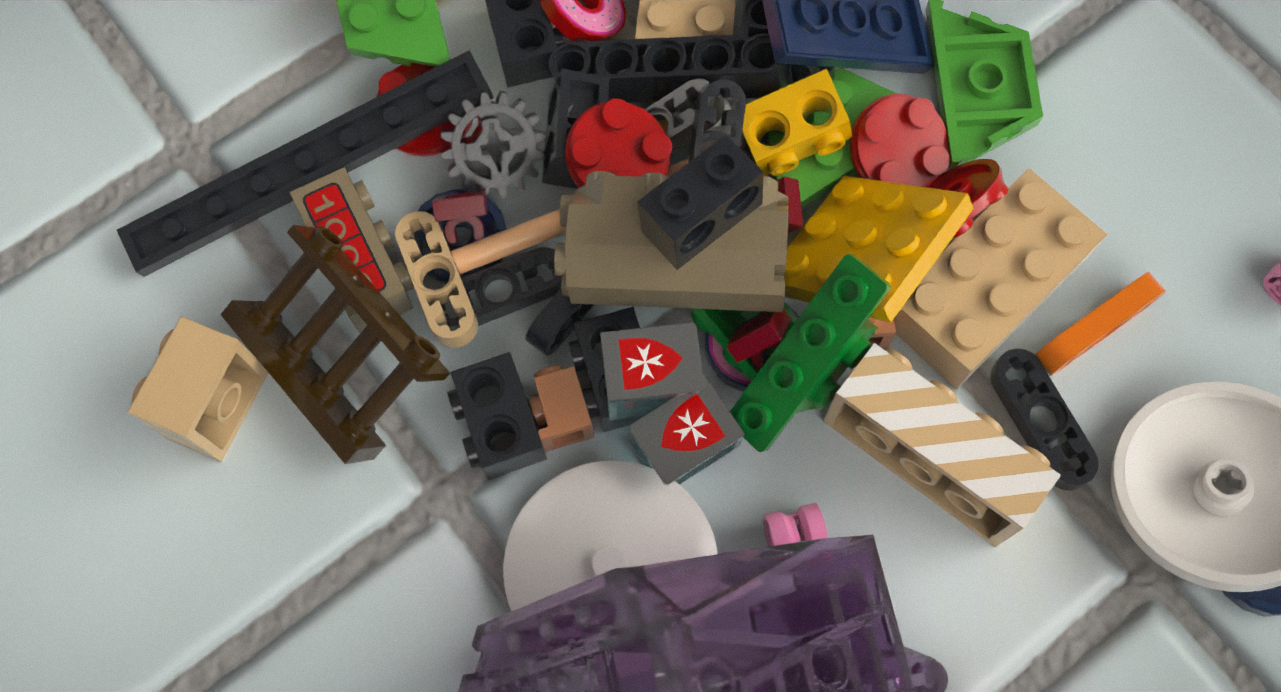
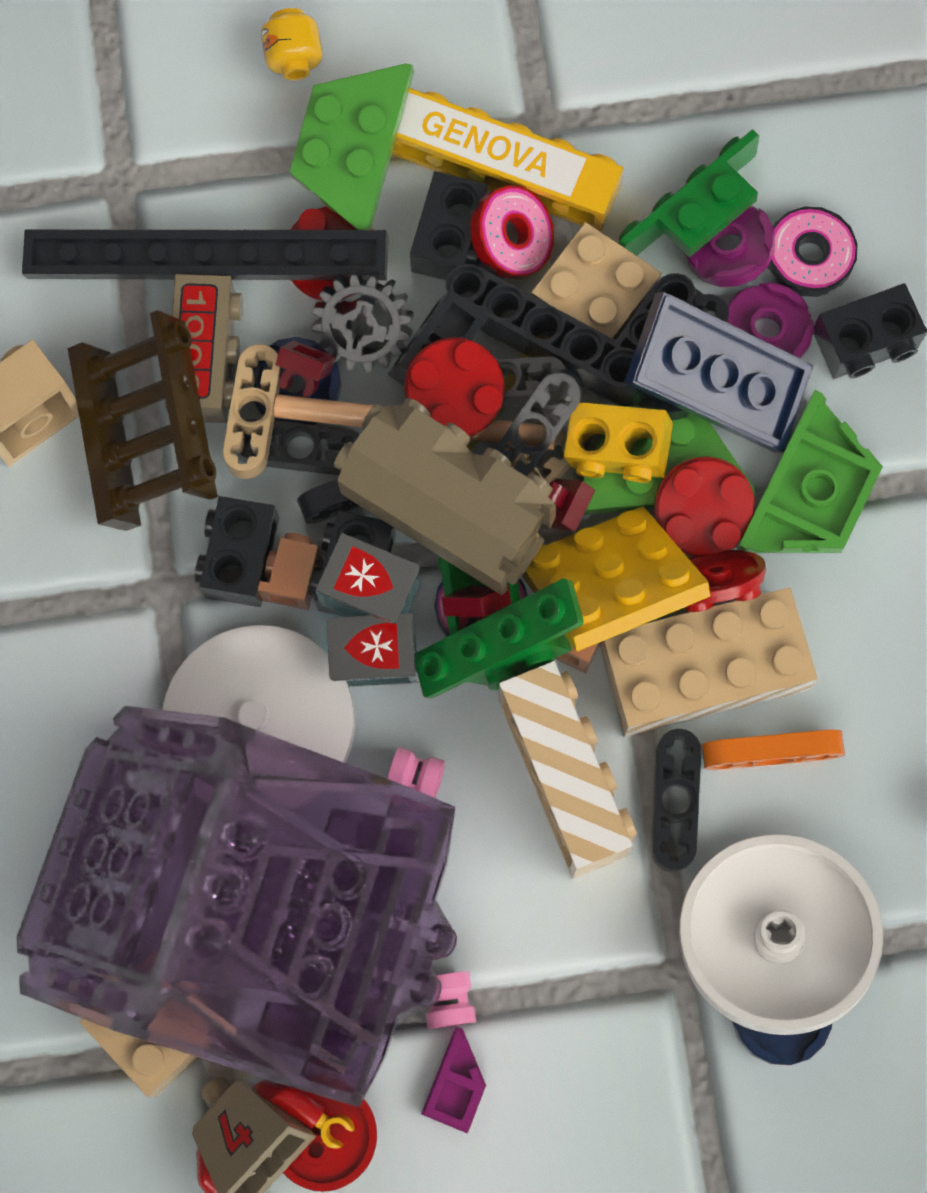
camera: 30 degrees right, 5 degrees up
black brick [637,134,764,270] -> none

